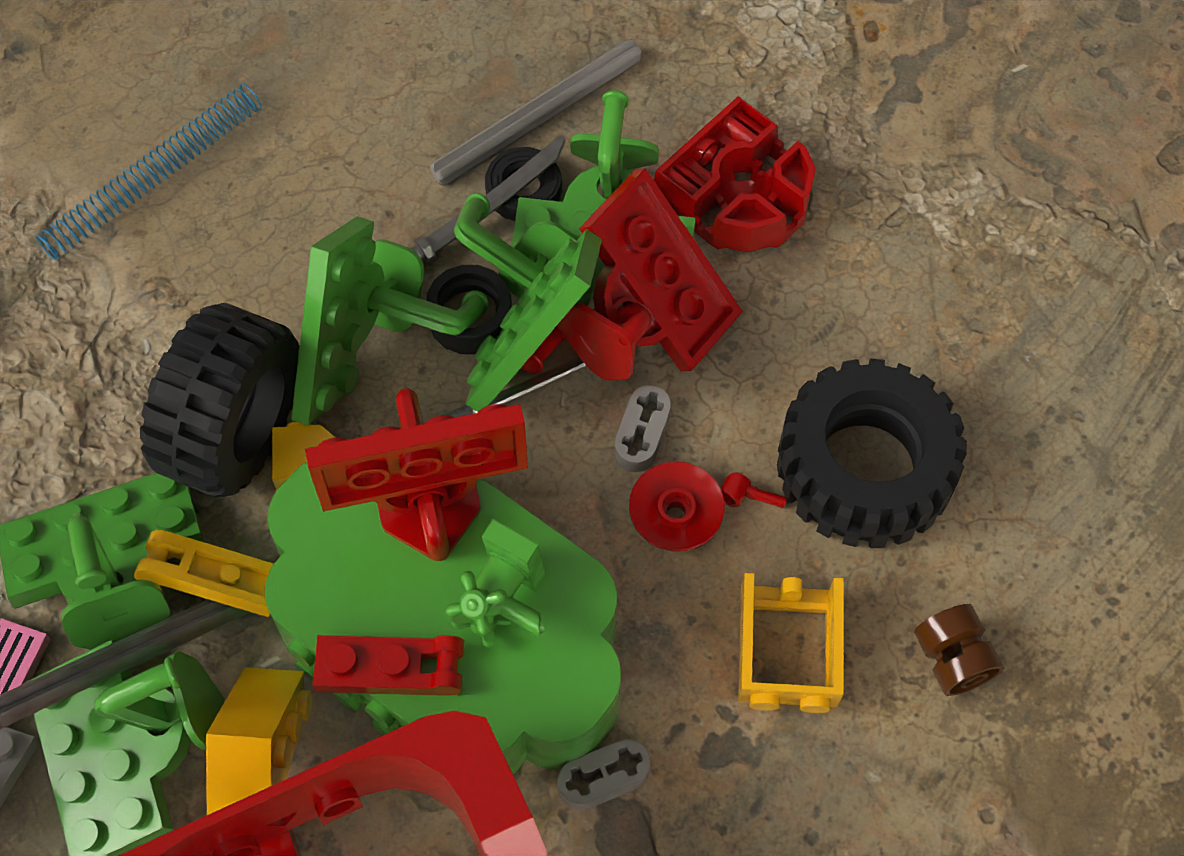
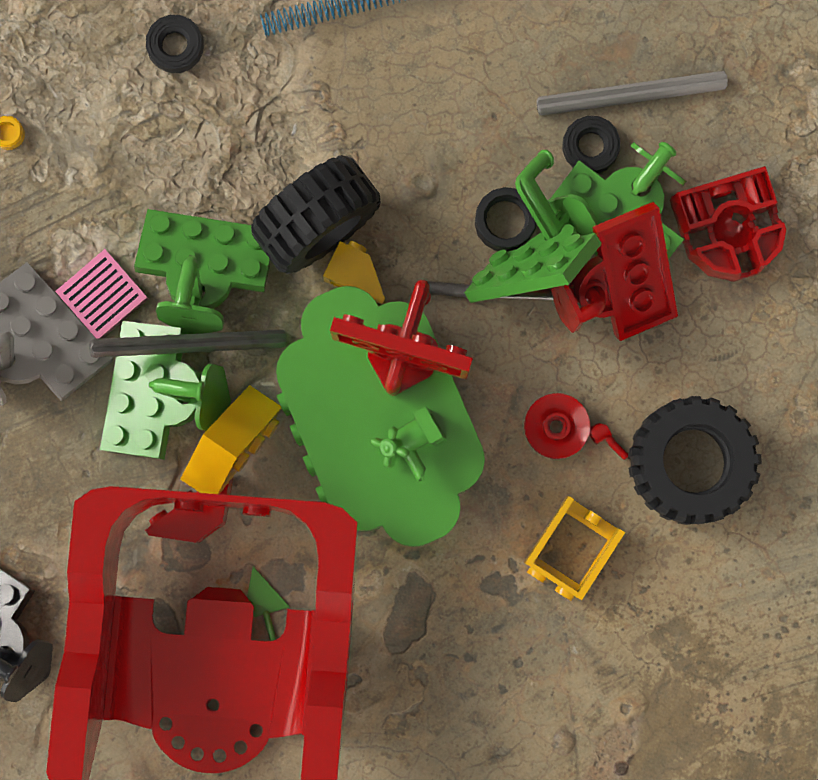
camera: 30 degrees right, 20 degrees up
yellow plate [134,530,274,617] -> none
bright green plate [291,216,489,425] -> none
red plate [312,635,464,696] -> none
flat silver sword [411,135,565,264] -> none
light grey beam [557,739,651,810] -> none
light grey beam [614,385,671,472] -> none
reddish brown wheel [914,604,1004,696] -> none

